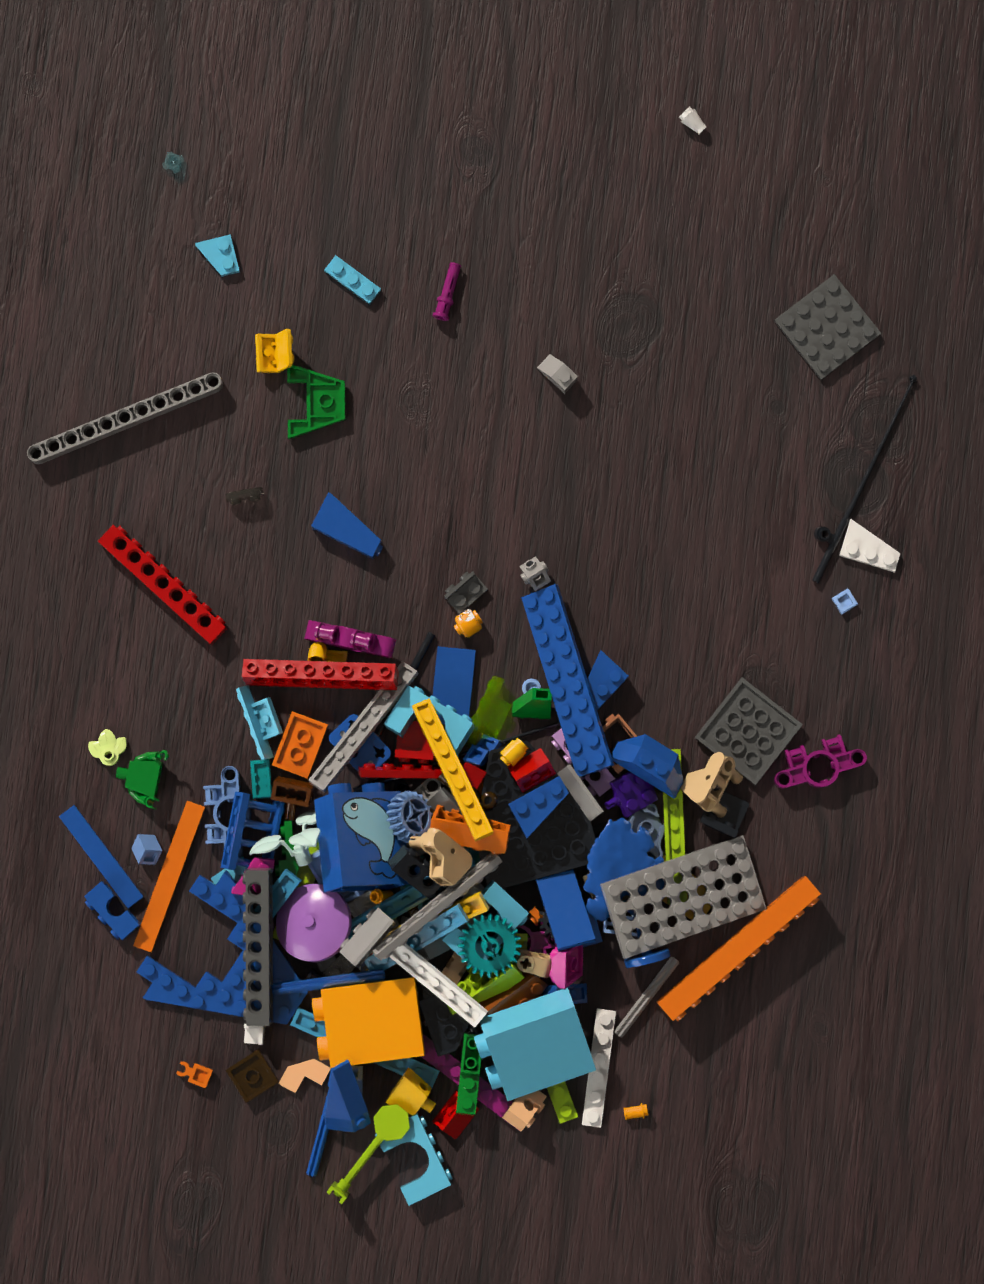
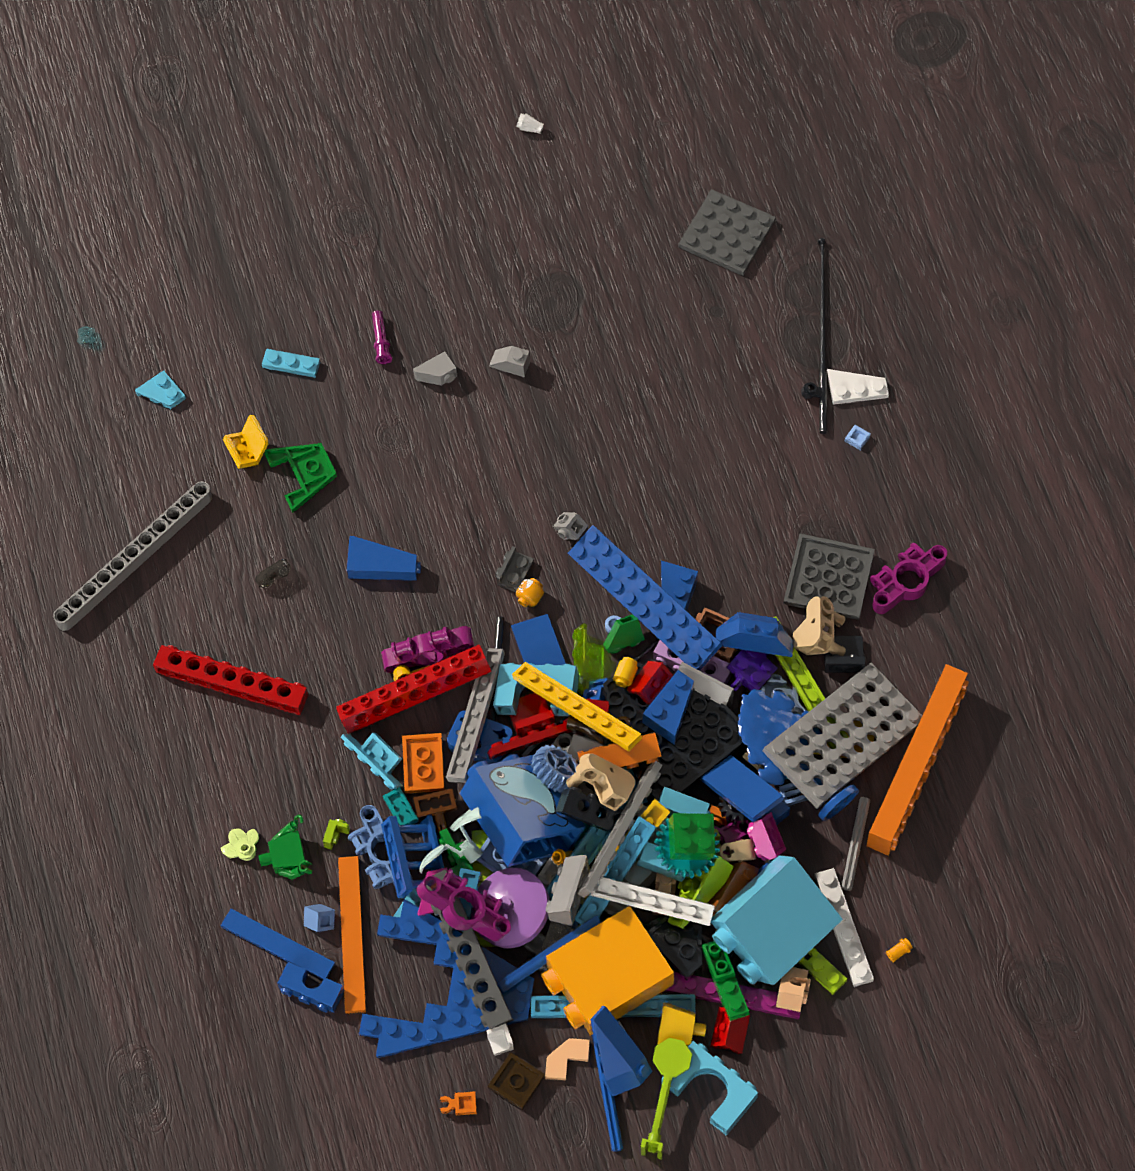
camera: 25 degrees left, 20 degrees down
none -> lime bracket [323,819,350,850]
none -> light grey slope [413,352,457,386]
none -> magenta piece [417,869,511,941]
none -> green brick [668,813,715,860]

